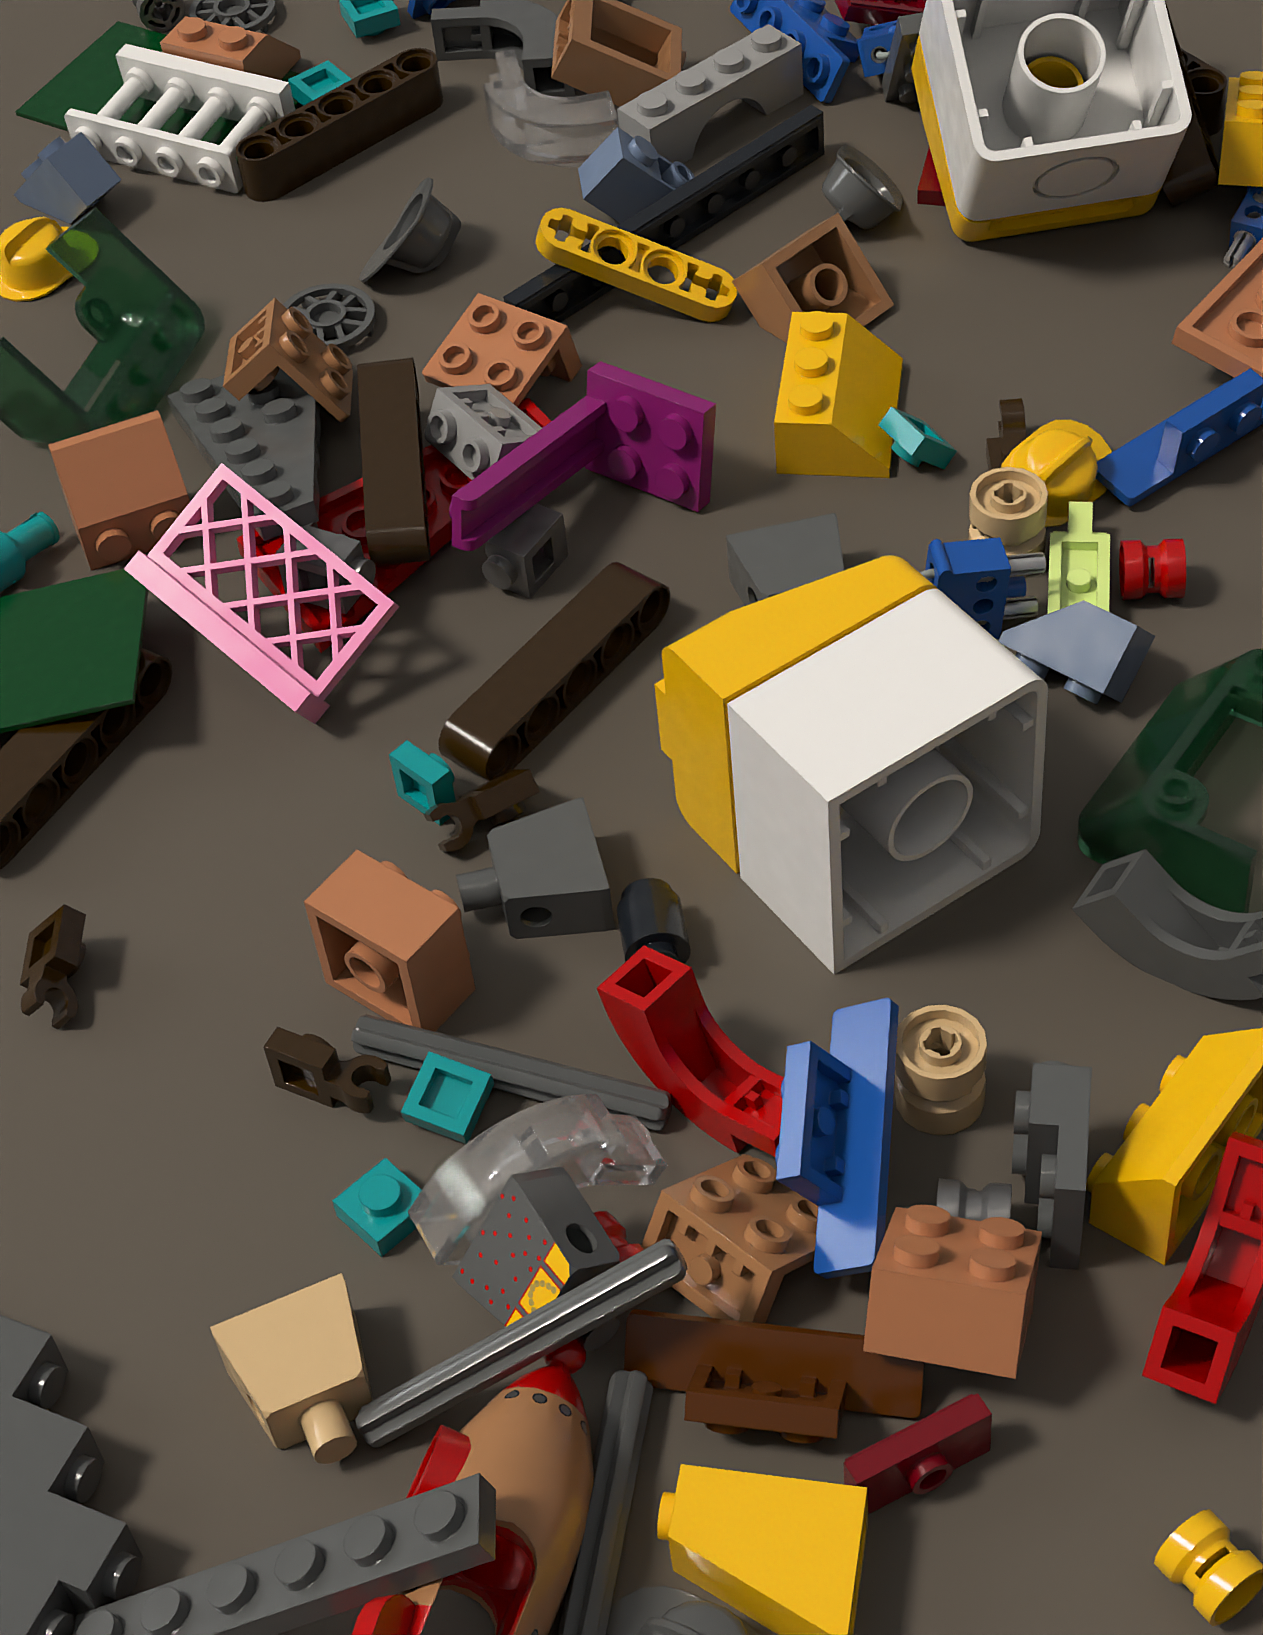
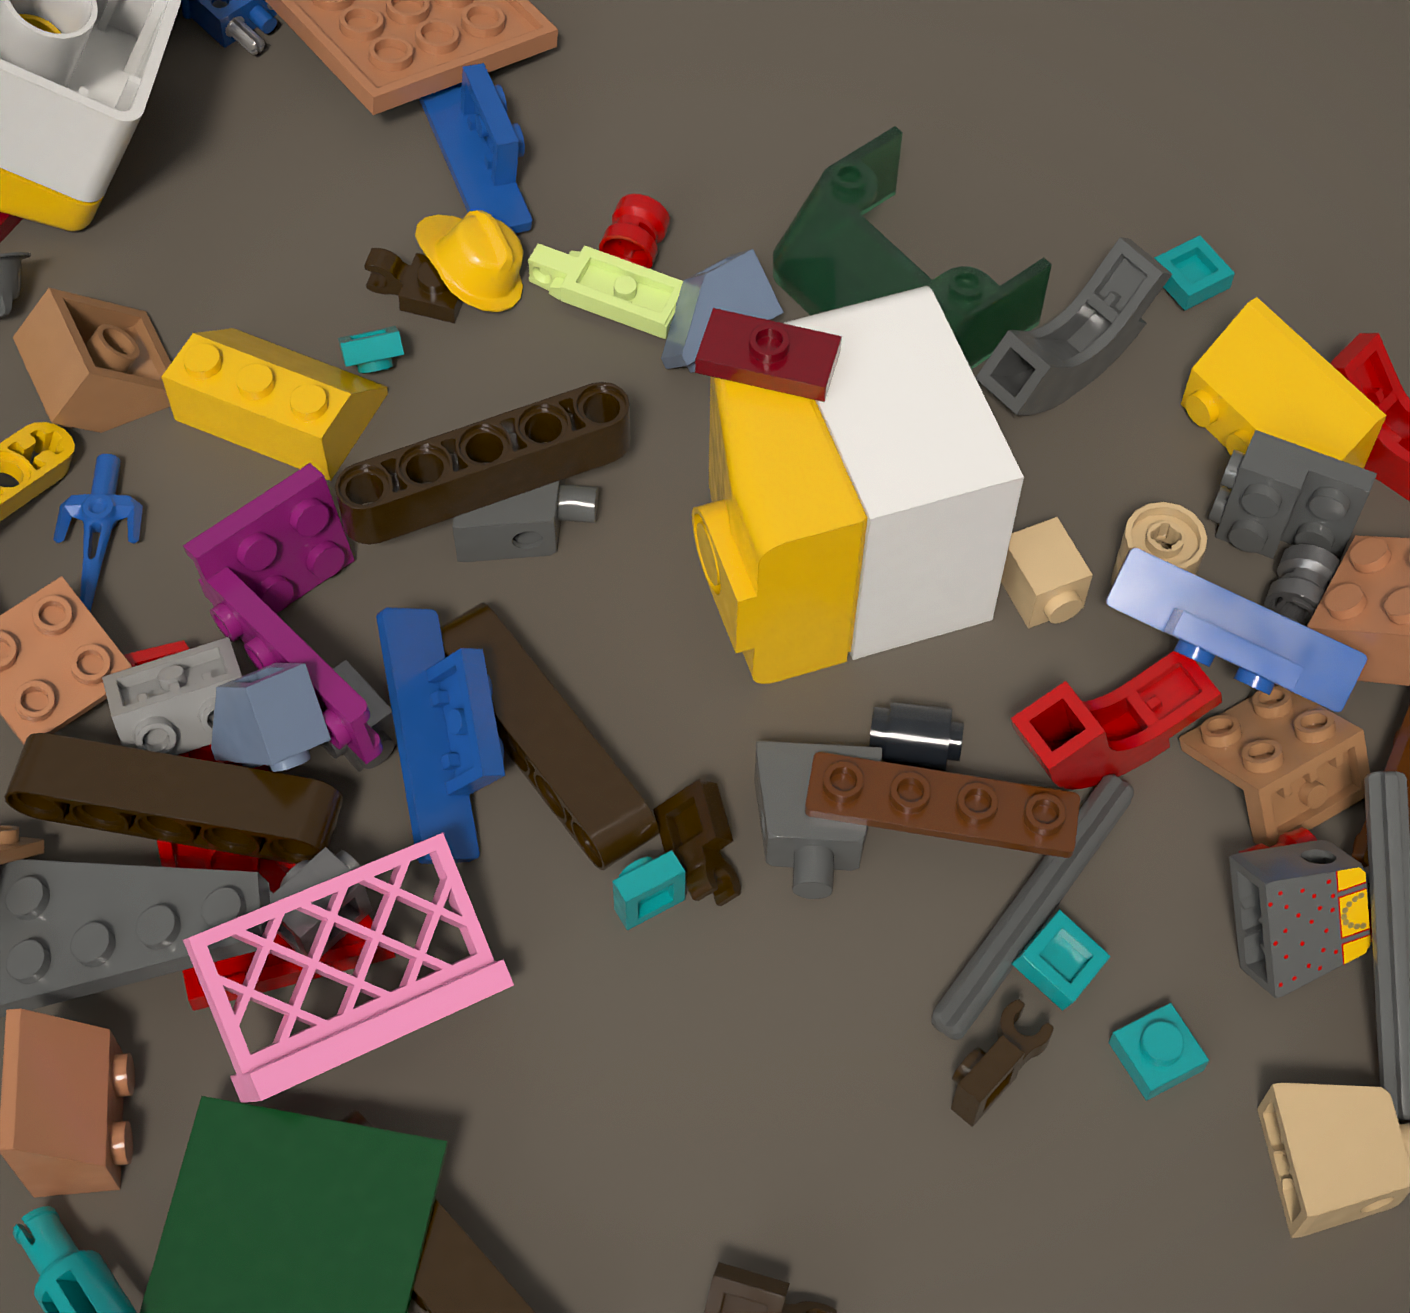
camera: 80 degrees left, 10 degrees up
nougat brick [304,850,475,1032] -> none
clear arch [408,1094,668,1265] -> none
blue piece [920,537,1046,639] -> none
tan wheel [969,467,1048,577] -> none
none -> blue piece [53,454,143,612]
none -> sand blue slope [211,663,331,772]
none -> dark brown beam [335,382,631,545]
none -> blue bracket [376,607,506,864]
none -> dark red plate [695,308,842,402]
none -> reddish brown bracket [805,752,1080,858]
none -> tan brick [1001,517,1093,629]

